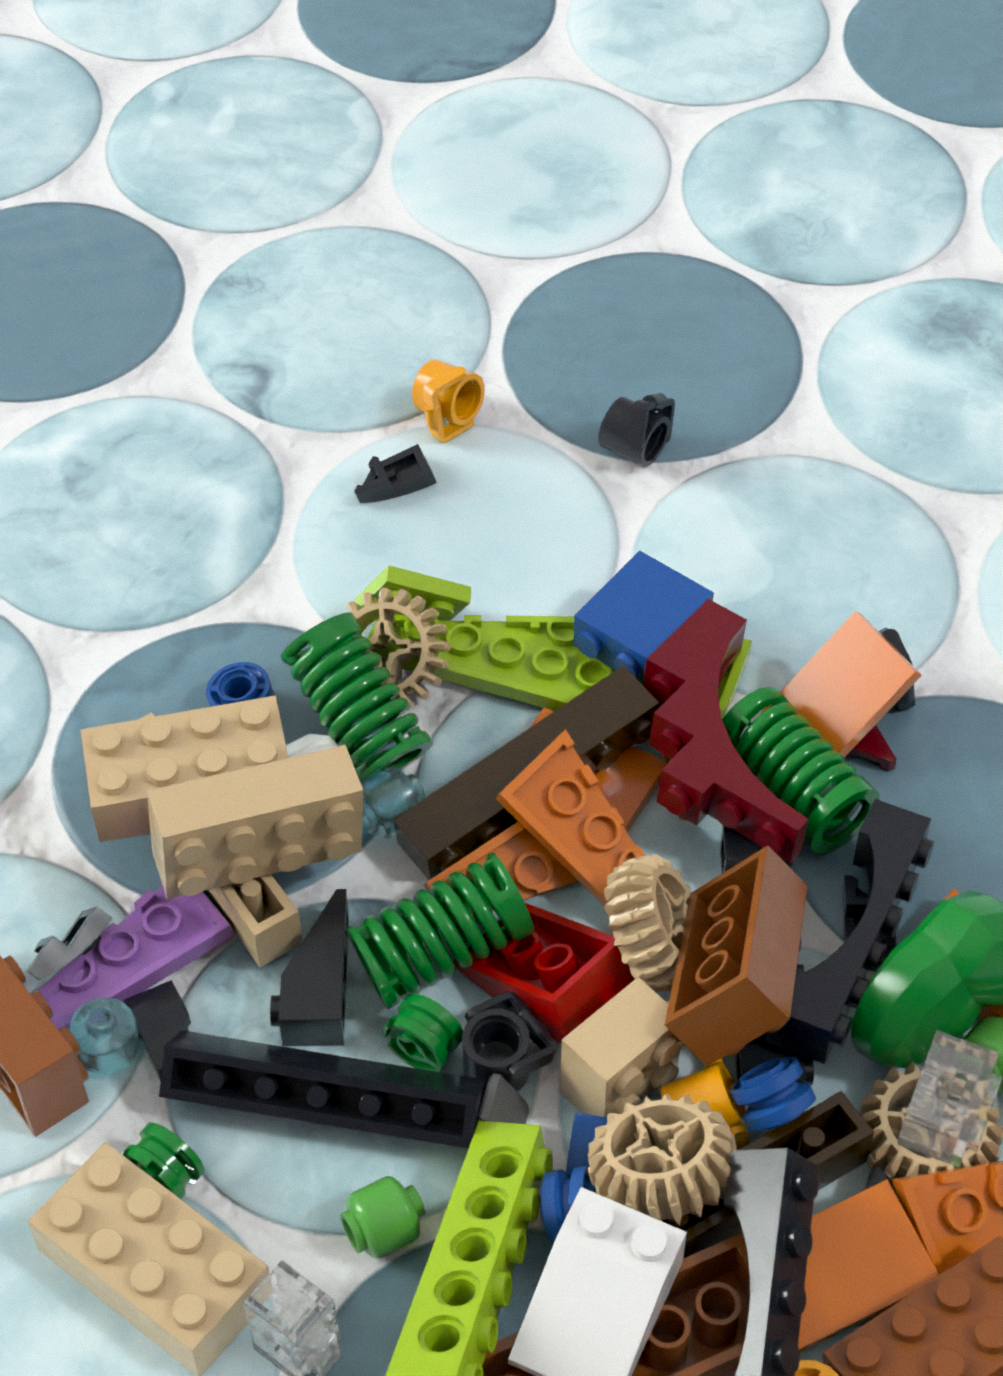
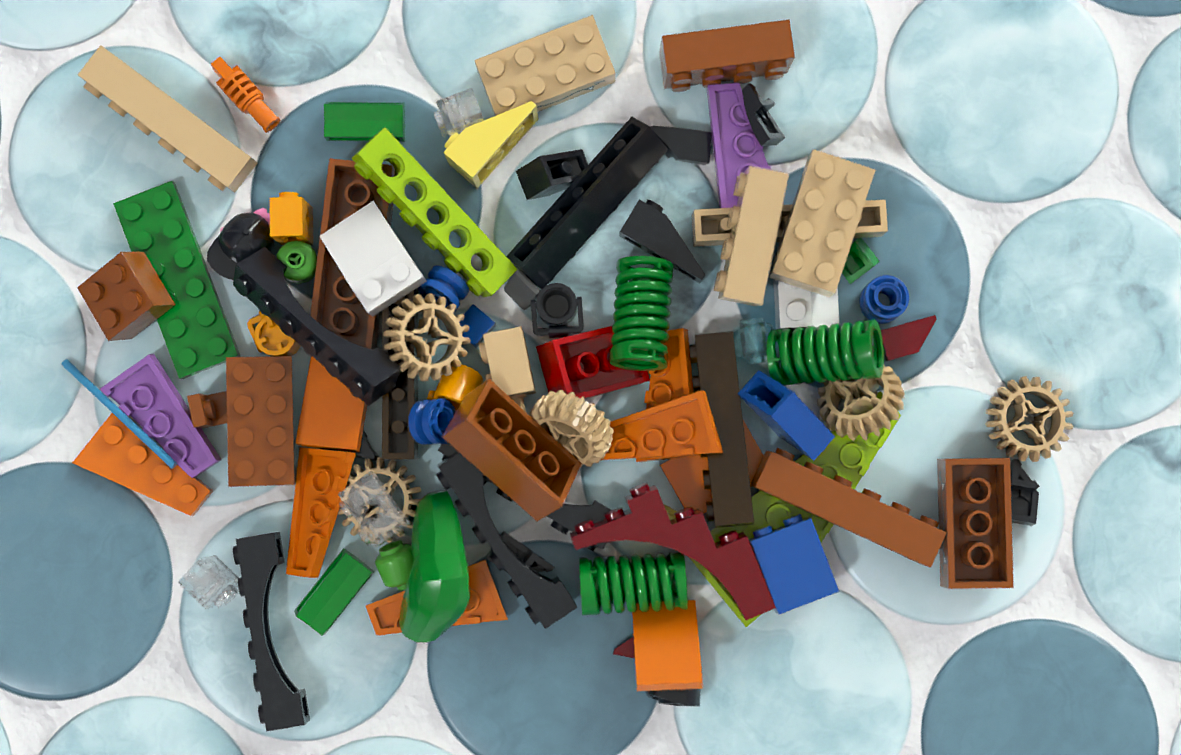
camera: 120 degrees right, 35 degrees up
clear light blue head [69,997,140,1075] -> none
green wheel [121,1122,205,1199] -> none
bright green head [340,1176,426,1259] -> none
lime wing [355,565,471,620] -> none
green wheel [381,994,463,1072] -> none
light orange piece [412,360,485,443] -> none
black piece [598,393,675,467] -> none
none -> light yellow slope [443,101,538,189]
none -> black slope [516,149,588,200]
none -> blue brick [738,370,835,461]
none -> dark orange brick [750,448,947,568]
none -> dark red tile [881,315,937,362]
none -> dark orange brick [937,458,1014,589]
none -> tan gear [985,376,1074,462]

